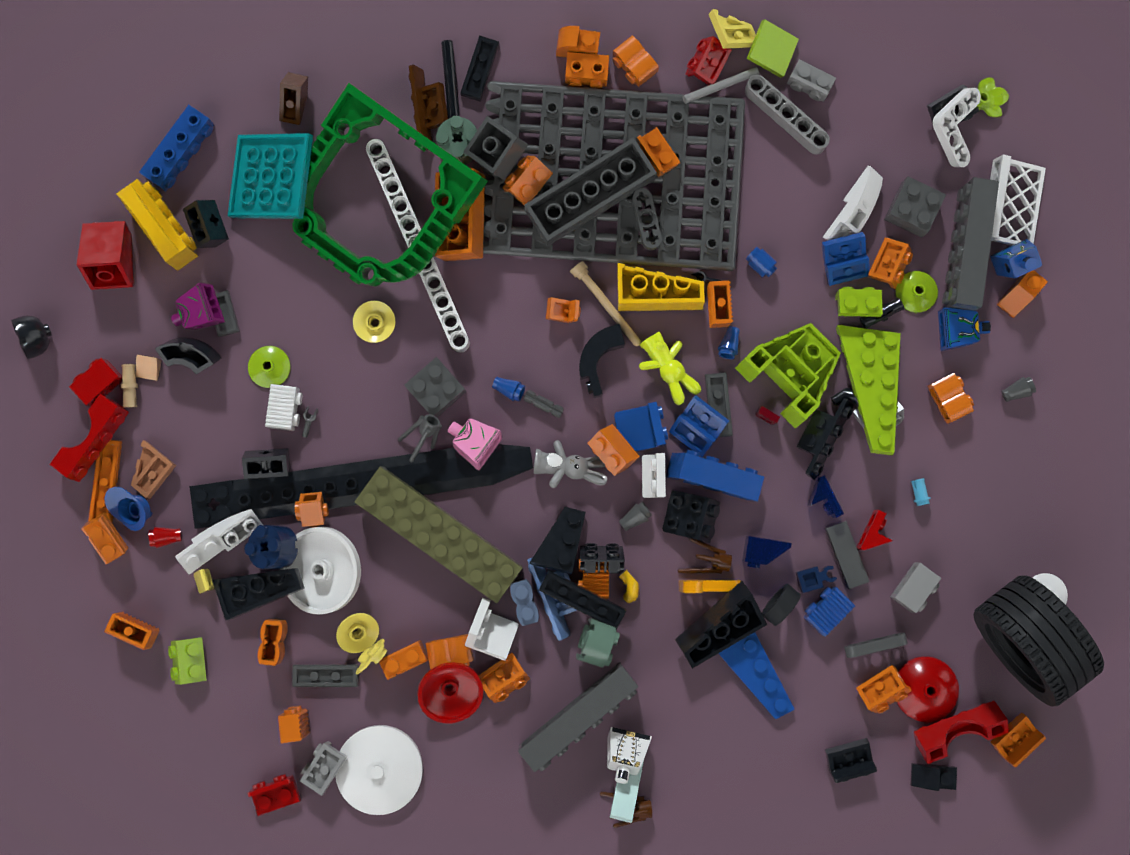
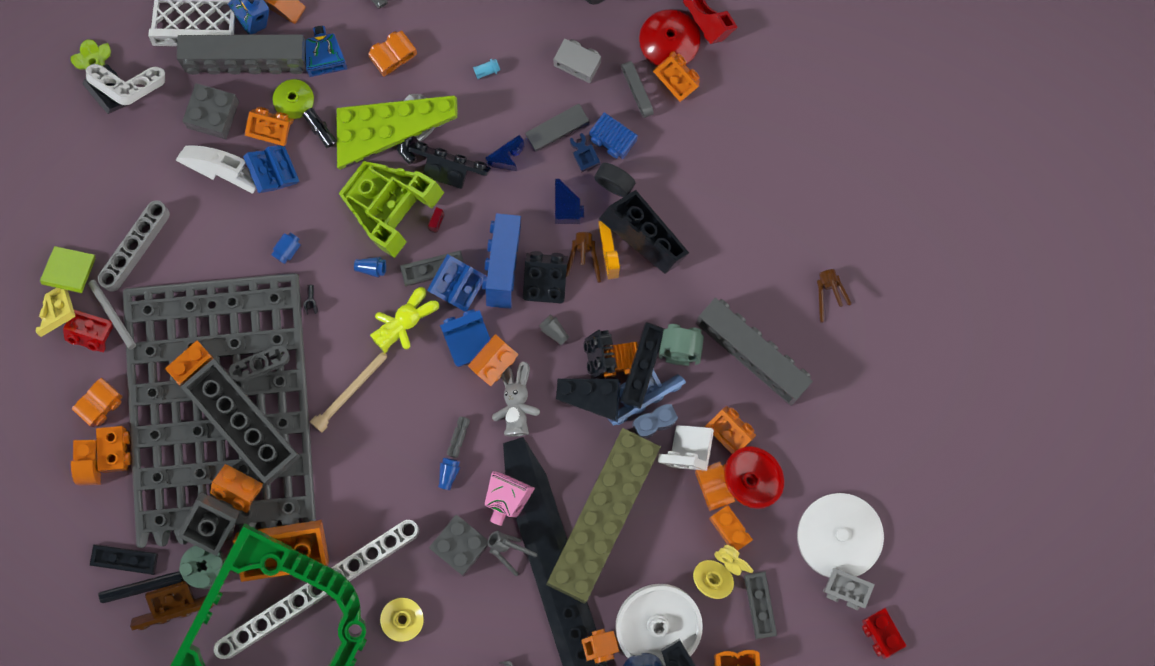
camera: 100 degrees left, 5 degrees down
orange brick [278,705,310,743] -> none
orange bracket [546,297,581,323] -> none
black arch [579,324,625,398] -> none
white torso [607,727,652,784] -> none
light aqua tile [610,760,644,823] -> none
yellow wedge [617,263,705,311] -> none
yellow arm [619,570,639,603] -> none
white bracket [642,453,666,498] -> none
orange brick [707,280,733,328] -> none
blue wing [718,632,795,719] -> none
light grey bracket [787,59,836,102] -> none
black bracket [825,738,877,783] -> none
lime bracket [835,287,883,317] -> none
red slope [857,510,893,550] -> none
black slope [910,763,957,791] -> none

